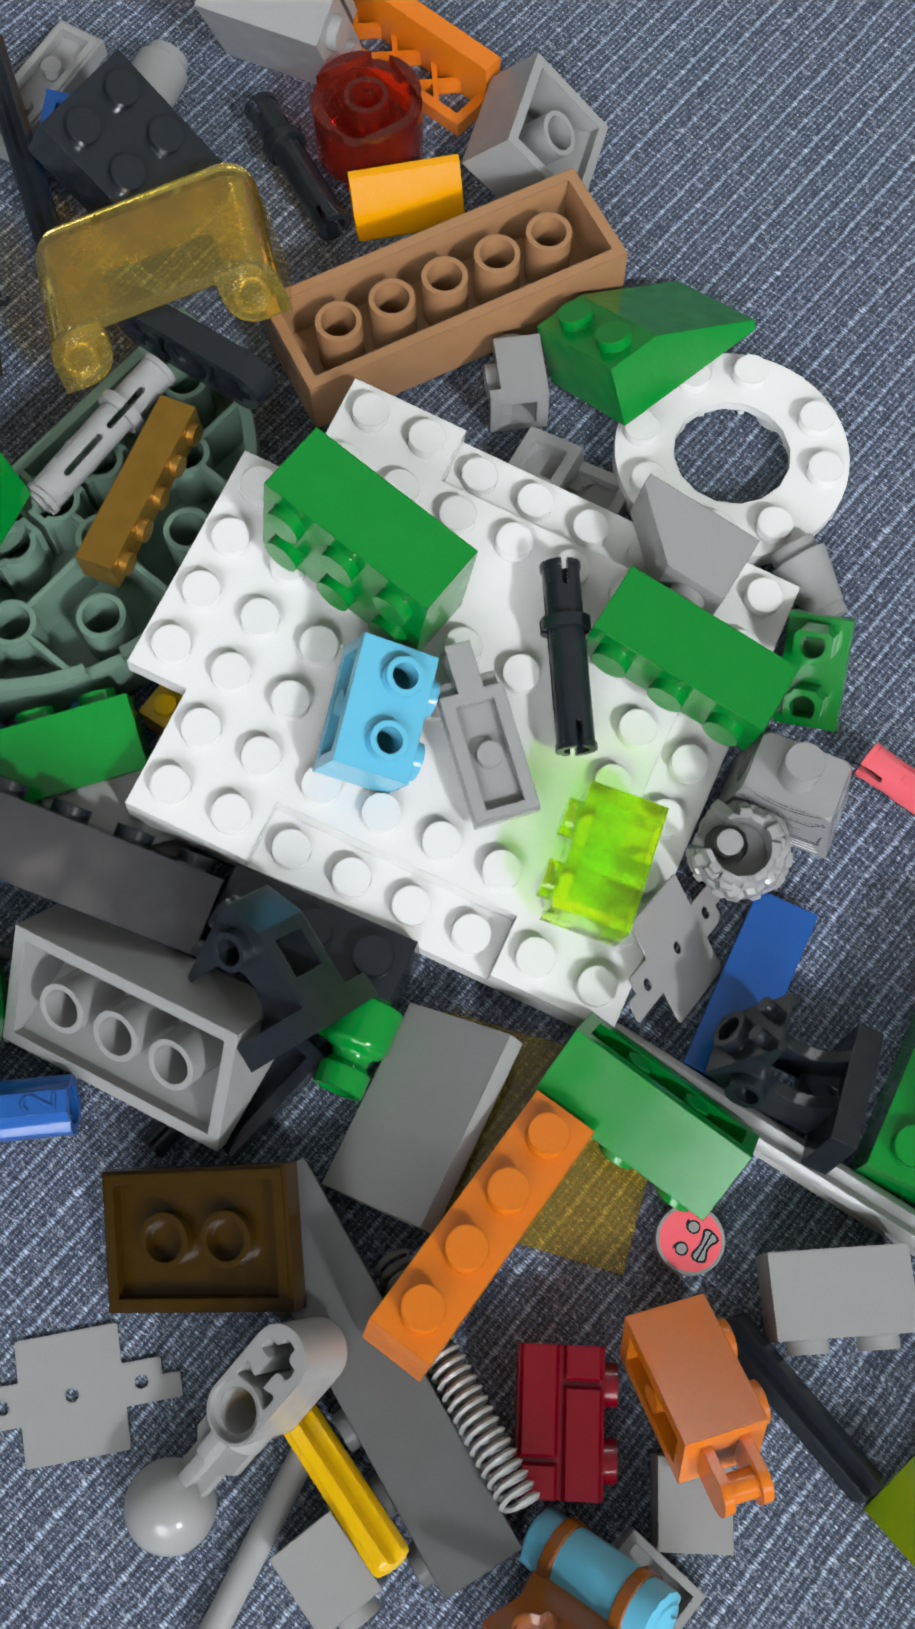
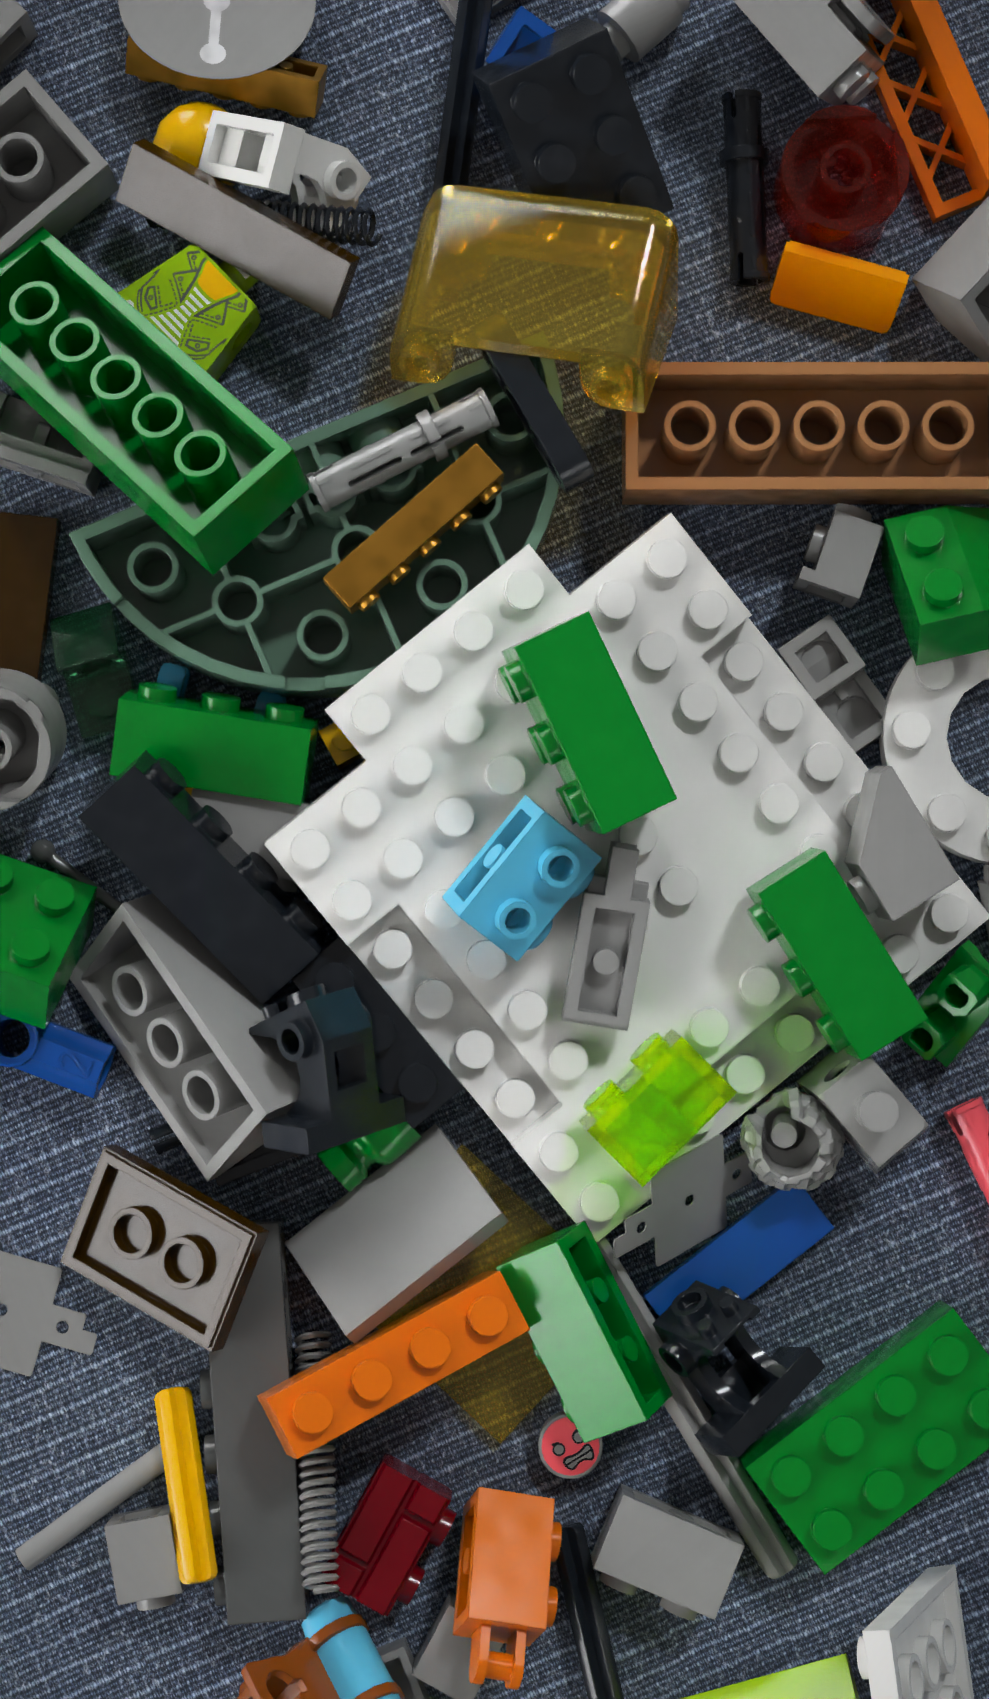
camera: 25 degrees right, 15 degrees up
light grey beam [123,1316,347,1557] -> none
black pin [539,557,598,756] -> none

